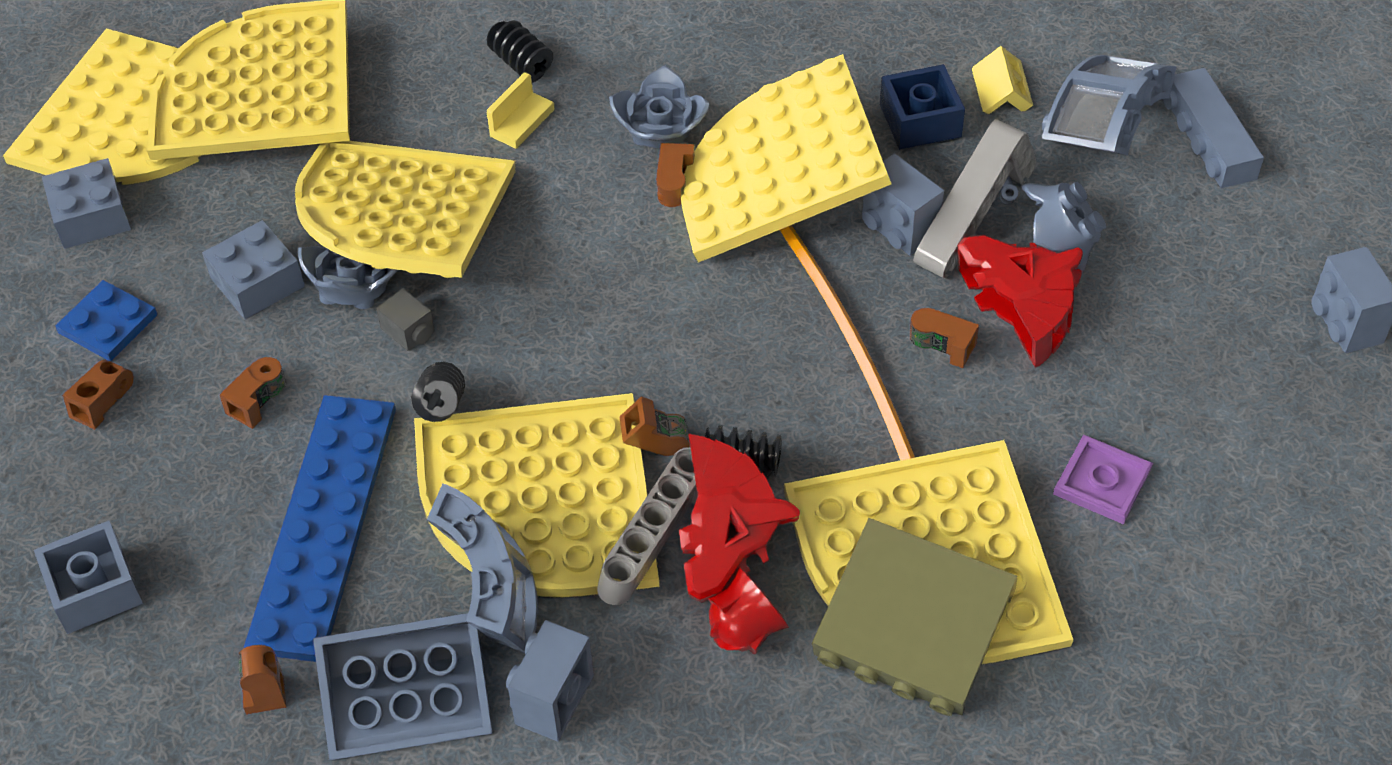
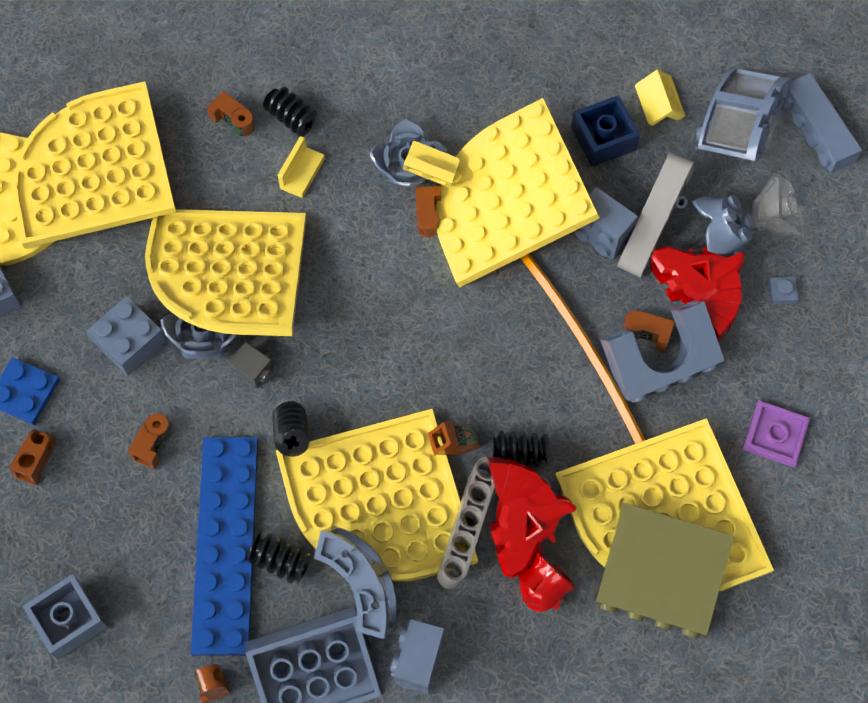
camera: 10 degrees left, 15 degrees up
none -> dark orange leg [207,91,254,136]
none -> black piece [247,533,311,584]
none -> light yellow panel [402,141,460,187]
none -> sand blue arch [600,300,725,402]
none -> clear slope [751,172,807,237]
none -> sand blue plate [768,277,799,304]

